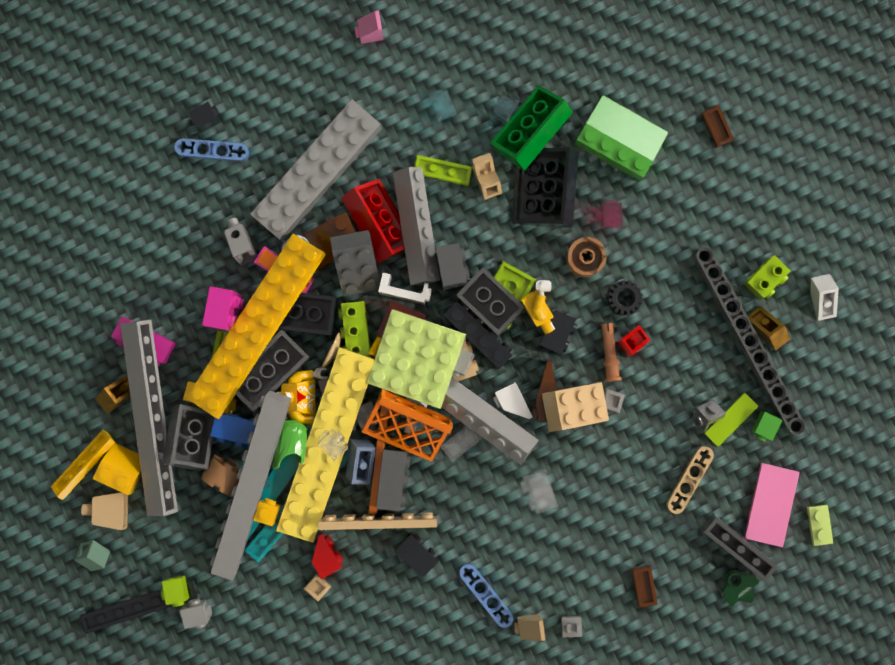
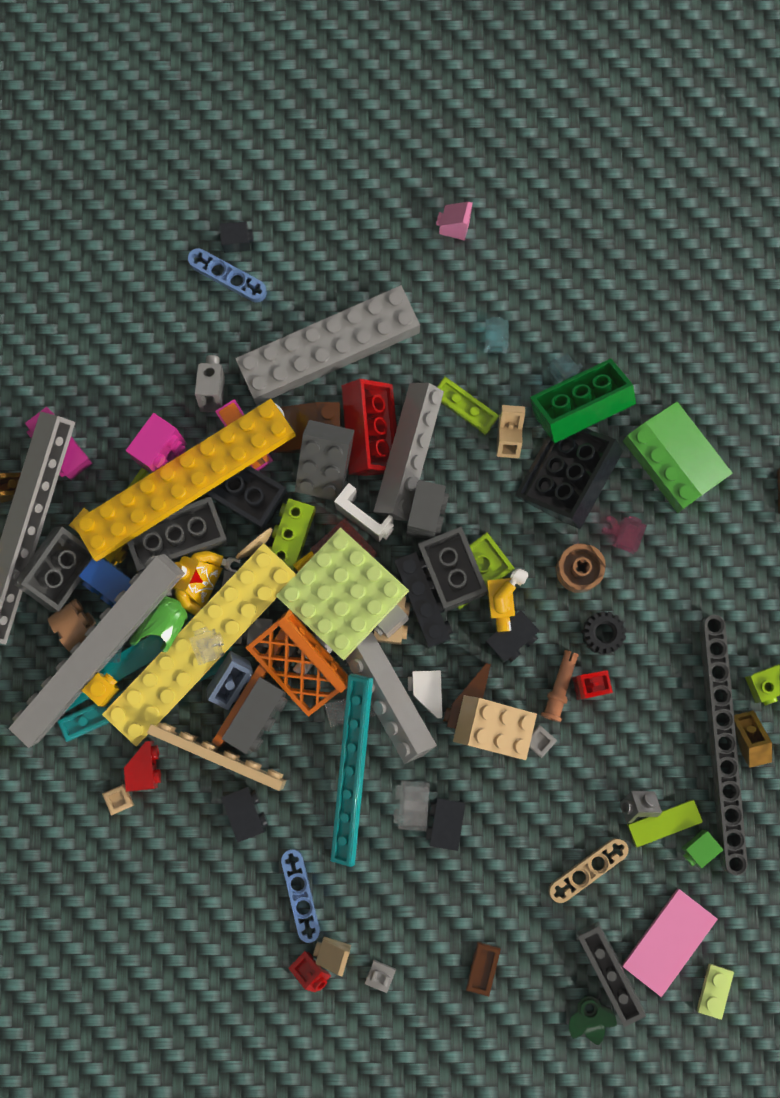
camera: 30 degrees right, 5 degrees down
none -> red bracket [288,951,331,992]
none -> teal tile [330,674,373,867]
none -> black brick [425,798,466,851]

